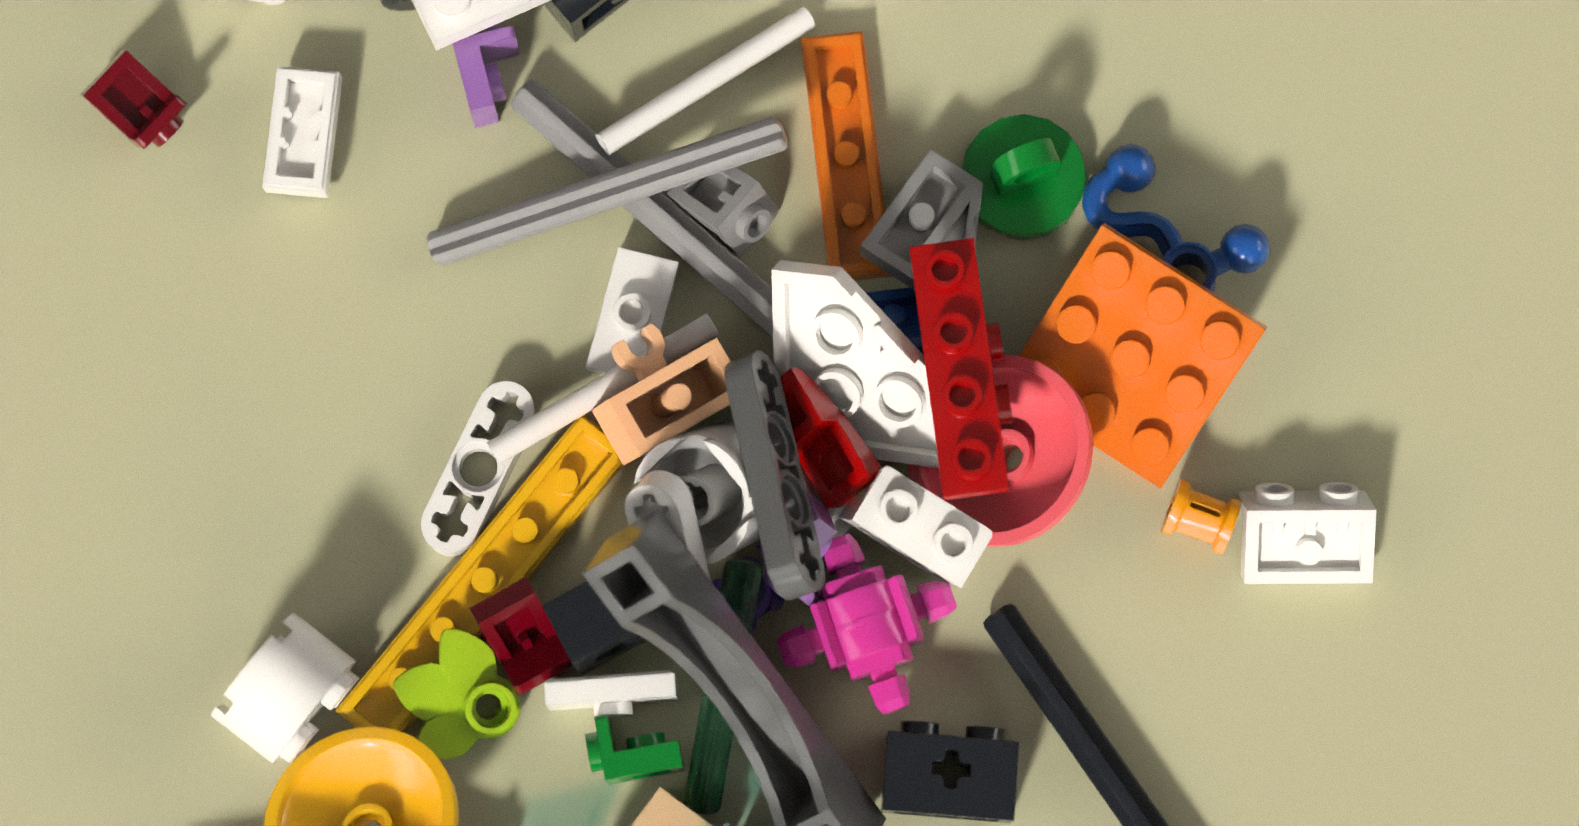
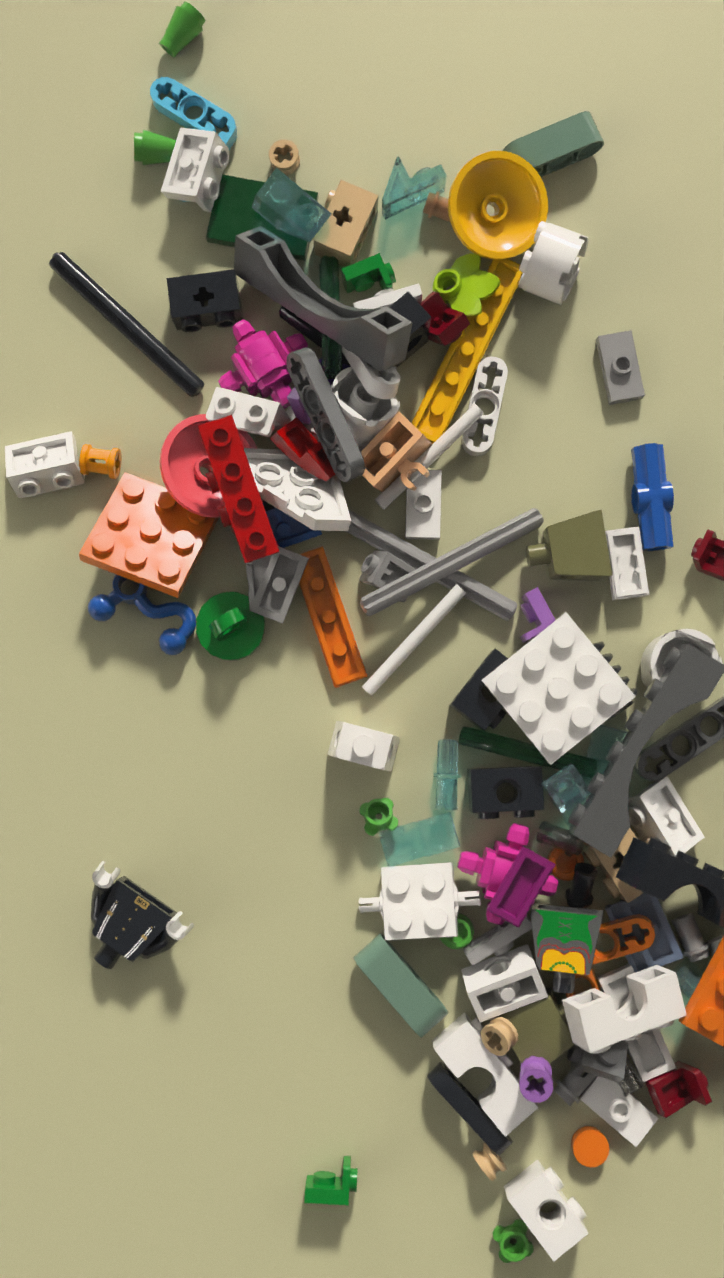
camera: 170 degrees right, 5 degrees up
none -> olive torso [526,510,612,581]
none -> light grey plate [596,330,645,405]
none -> blue piece [631,443,674,552]

